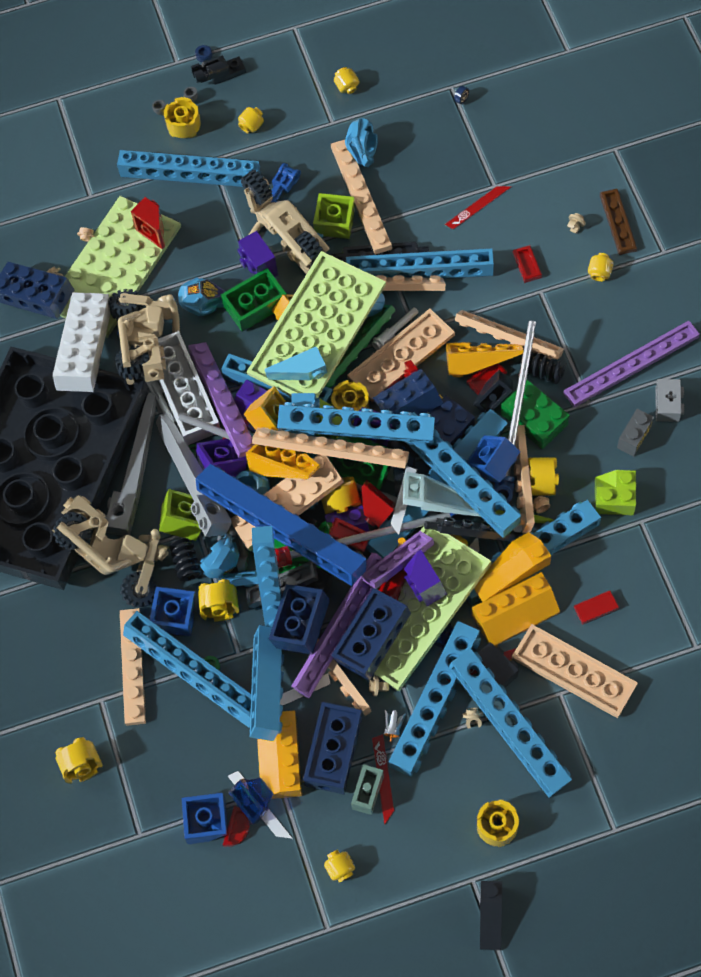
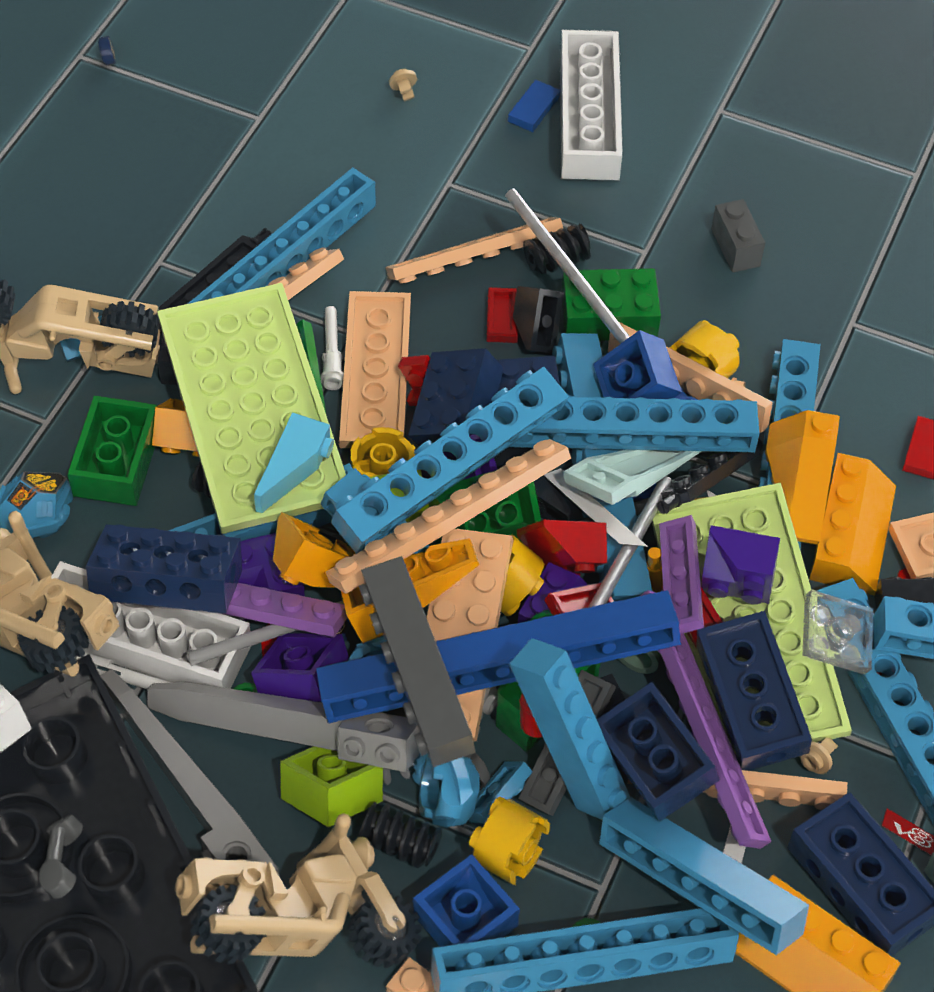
camera: 55 degrees left, 10 degrees down
dark purple slope [237,231,278,277] -> none
lime slope [313,193,355,239] -> none
light nougat plate [331,140,392,254] -> none
dark azure helmet [345,118,378,167] -> none
flat silver piece [384,710,406,742] -> none
red sticker [444,186,512,229] -> none
light orange wedge [446,342,524,377] -> none
red tile [513,245,542,283] -> none
medium lavender plate [563,321,700,408] -> none
yellow head [588,253,614,282] -> none
lime slope [595,470,636,515] -> none
reddish brown tile [600,189,637,255] -> none
light grey brick [655,379,684,422] -> none
none -> dark grey bar [39,814,83,899]
none -> dark blue brick [86,524,242,614]
none -> dark grey brick [359,556,476,767]
none -> blue tile [508,80,560,132]
none -> white brick [560,30,622,180]
none -> clear plate [802,589,873,675]

